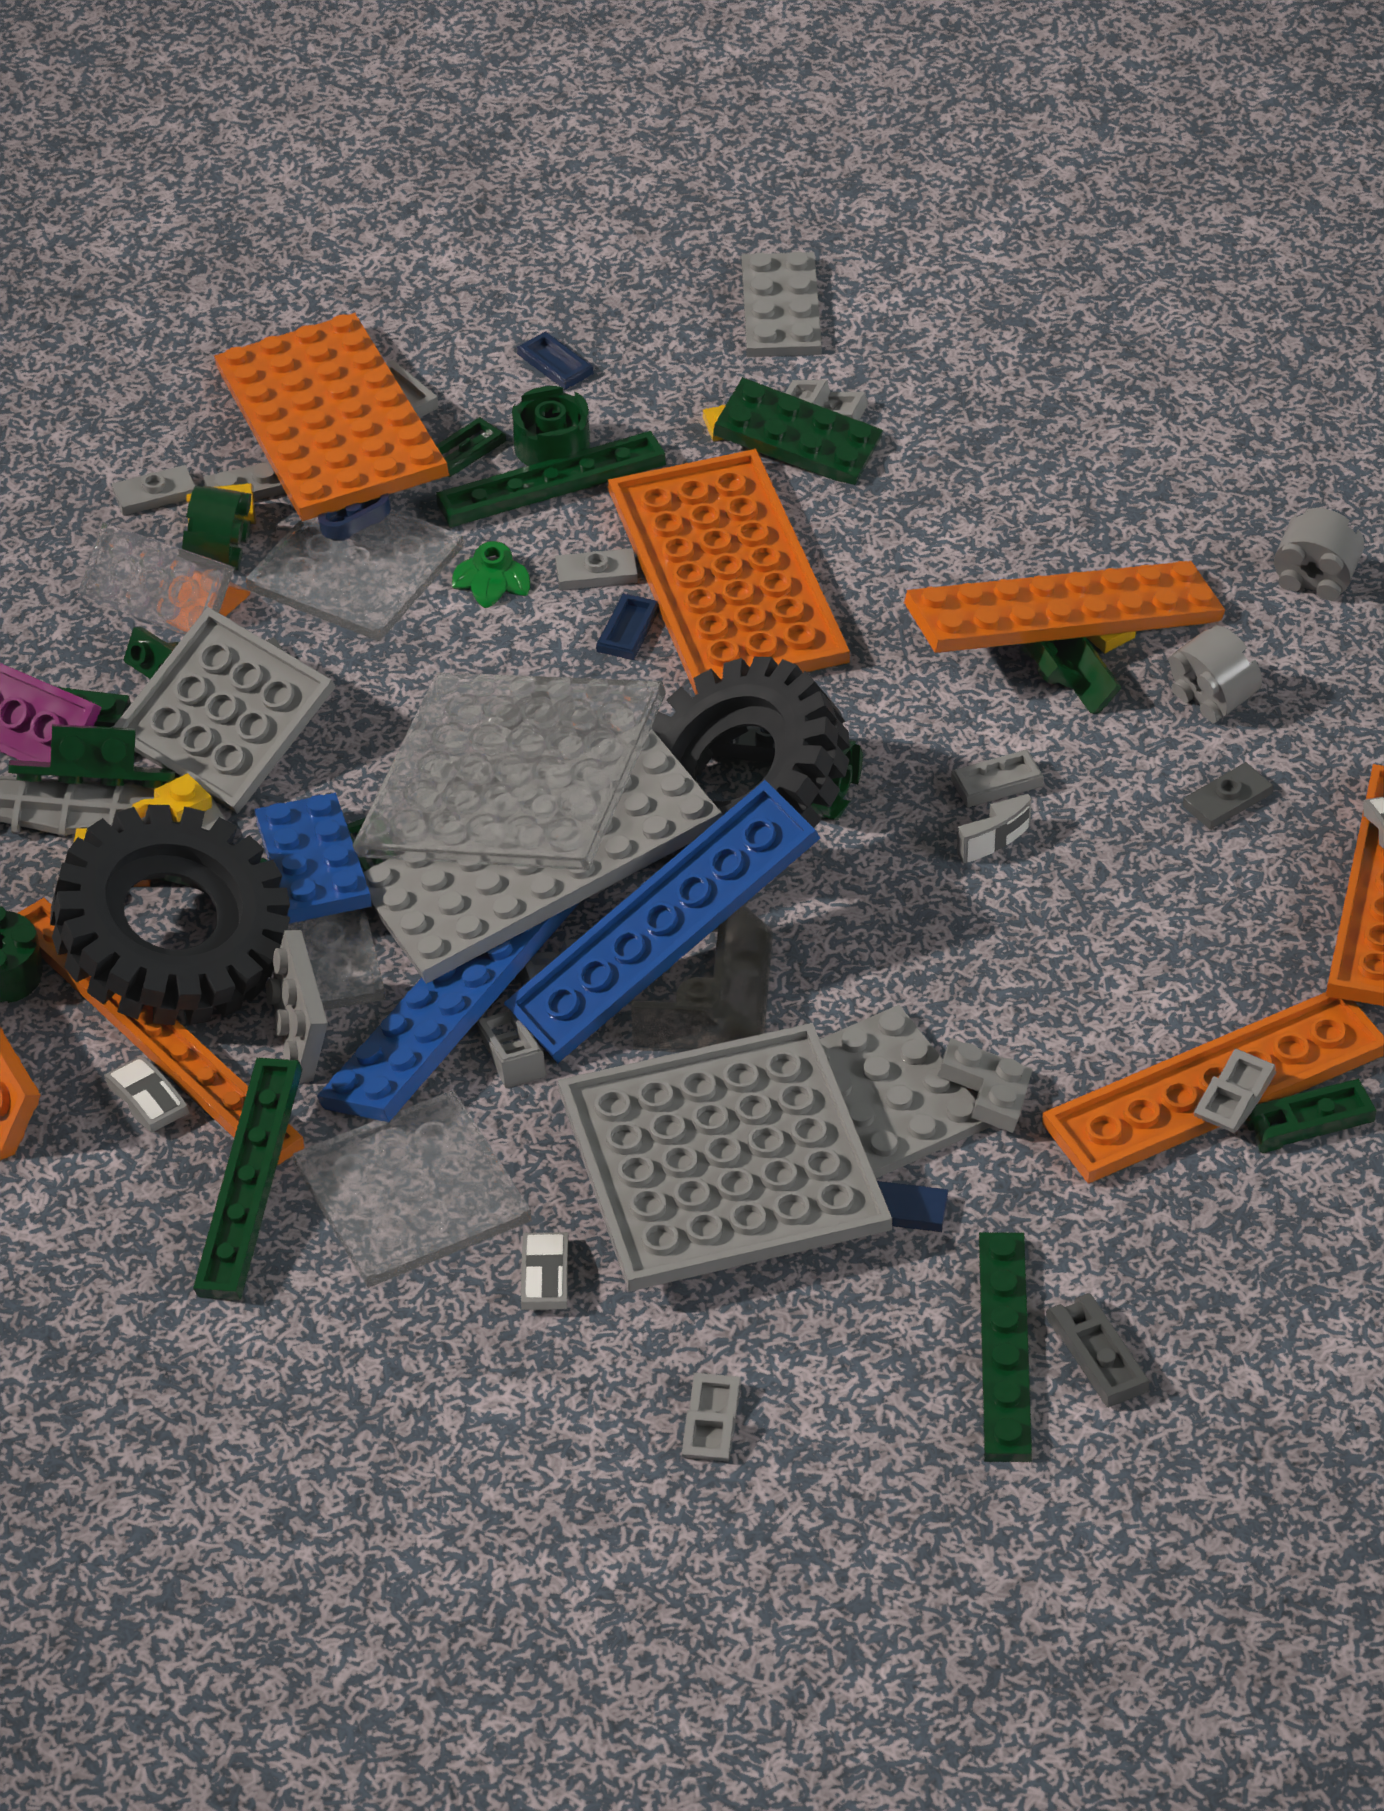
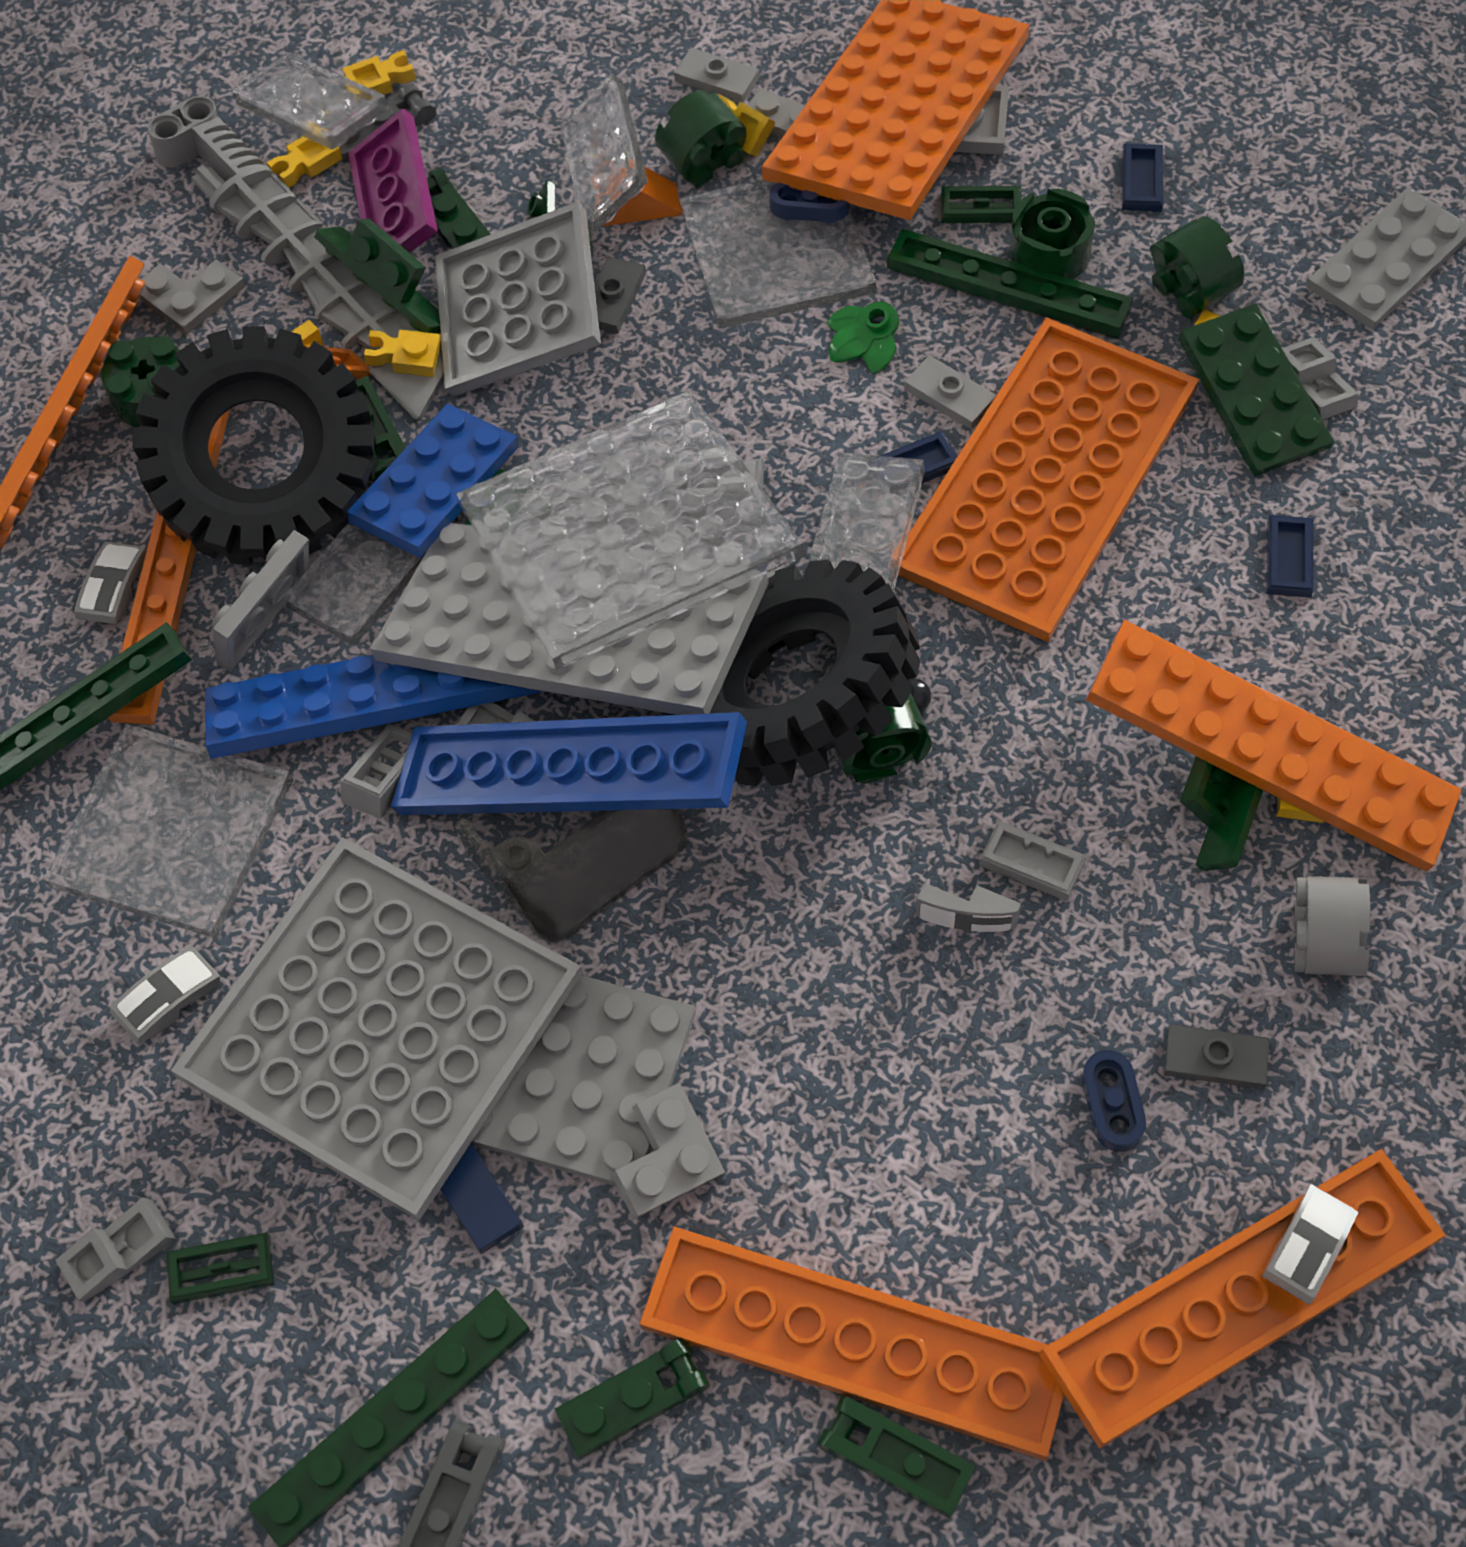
camera: 50 degrees right, 15 degrees up
light grey slope [1194,1048,1276,1133] -> none
none -> dark green tile [167,1232,274,1304]
none -> dark green plate [554,1338,710,1459]
none -> clear plate [807,452,925,592]
none -> dark blue plate [1082,1050,1146,1152]
none -> dark green brick [1150,216,1244,318]
none -> dark blue tile [1266,515,1314,598]

